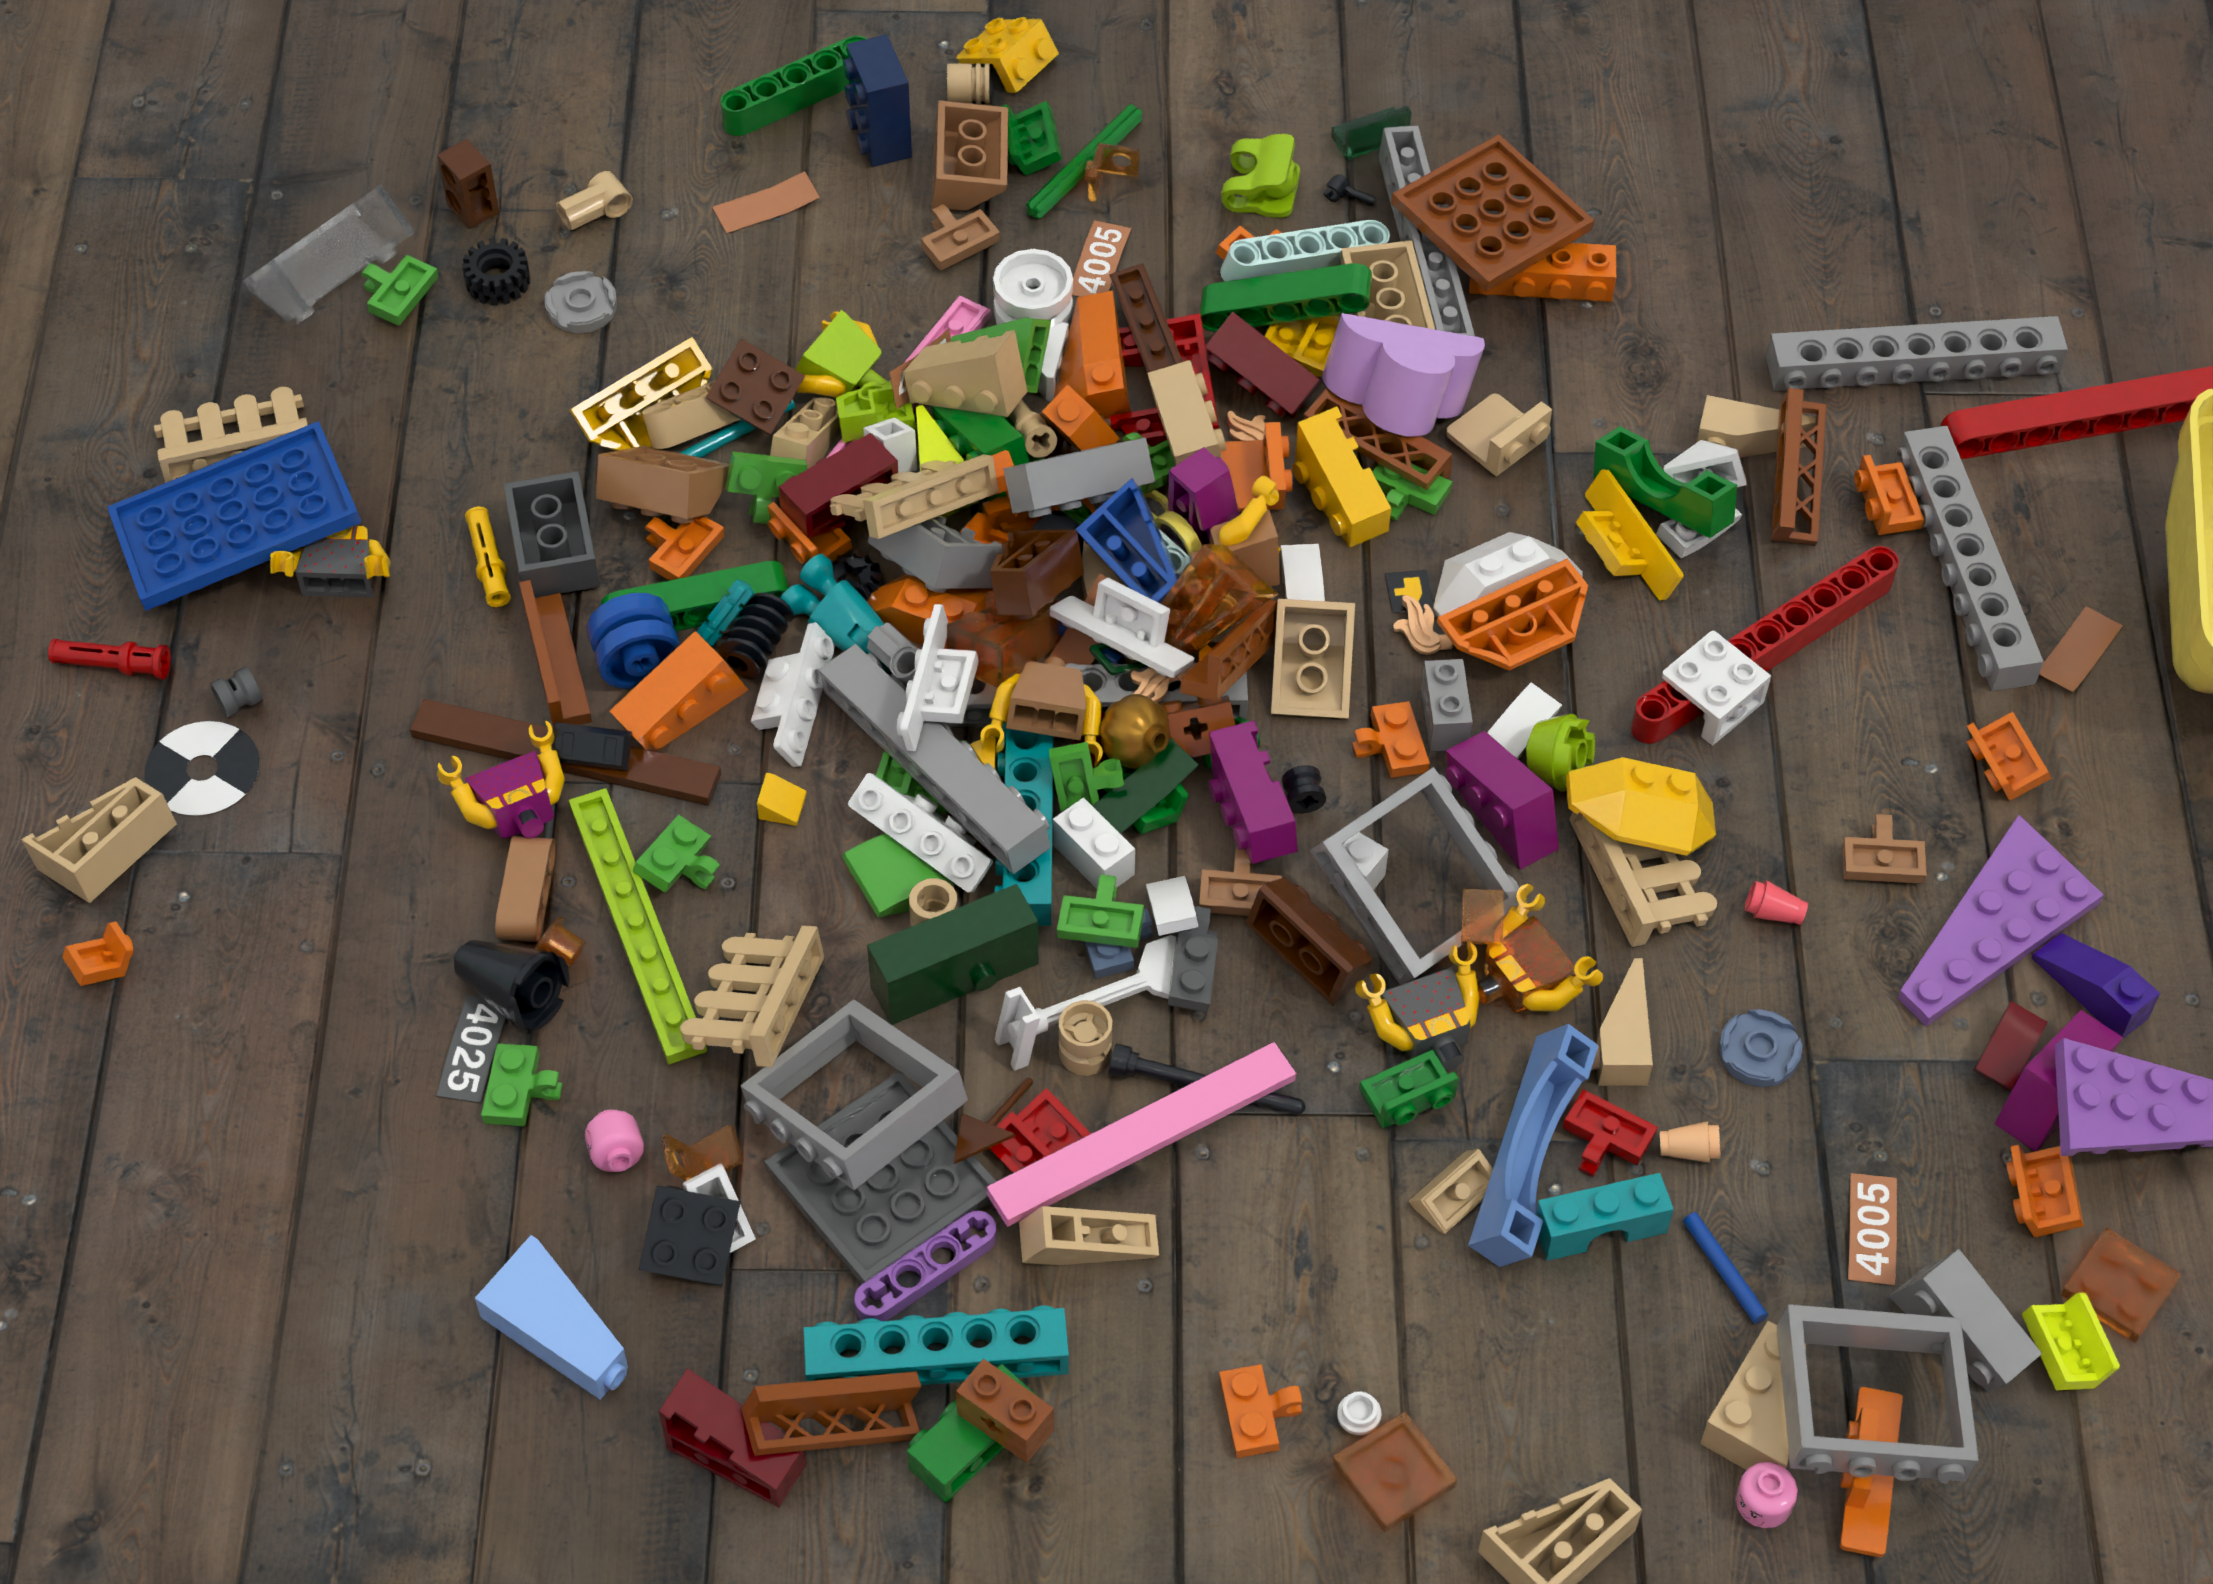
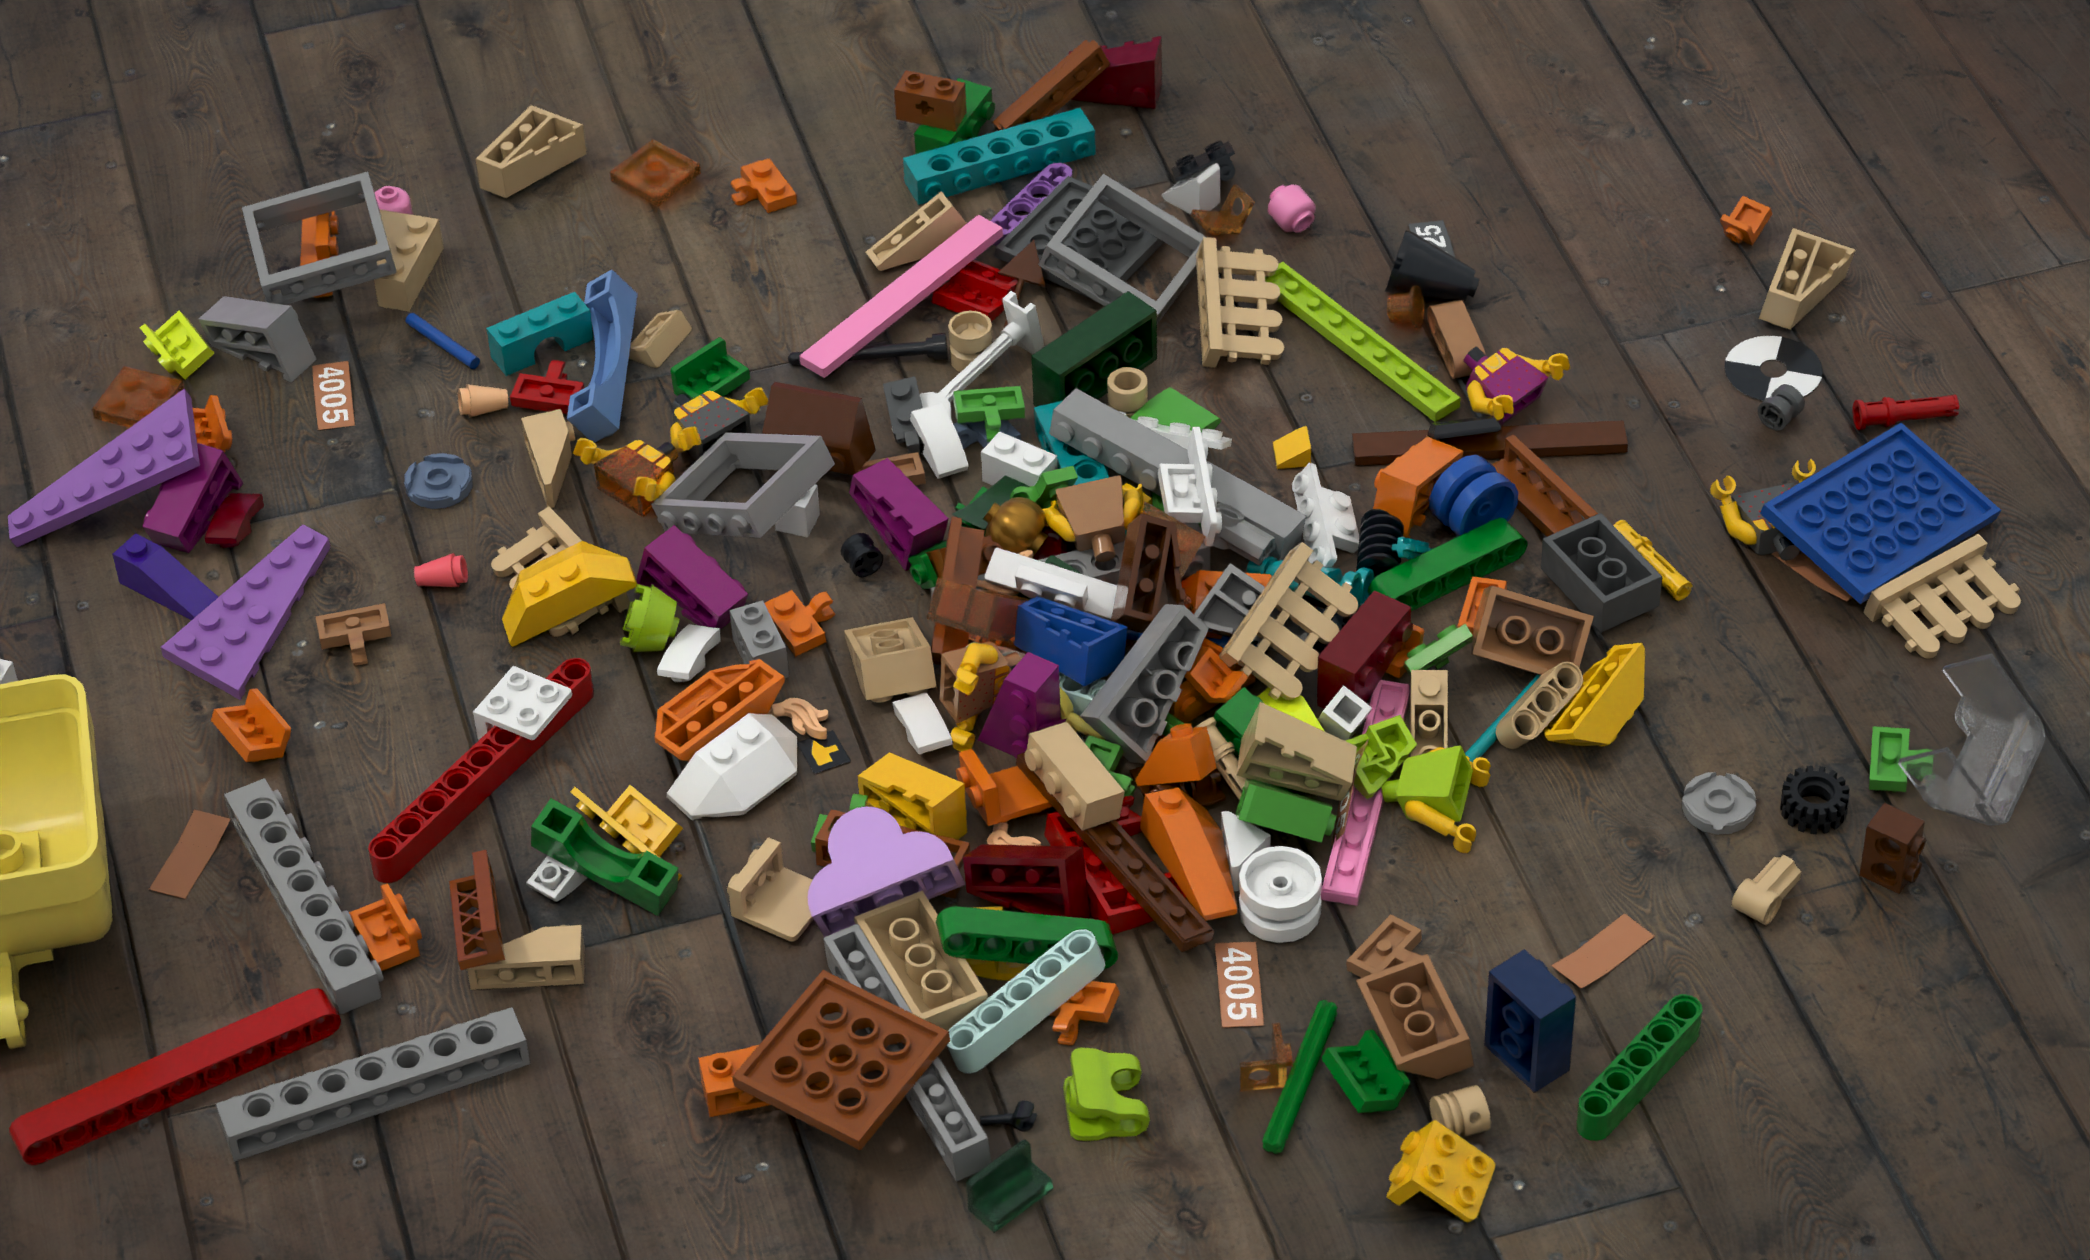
camera: 165 degrees right, 10 degrees down
light blue slope [475,1235,628,1400] -> none
bright green plate [481,1043,563,1126] -> none
bright green plate [632,814,720,893] -> none
reddish brown hinge [706,339,805,435] -> none
white plate [1337,1392,1381,1435] -> none
clear orange bracket [1461,889,1504,946] -> none
white slope [1664,440,1746,487] -> none

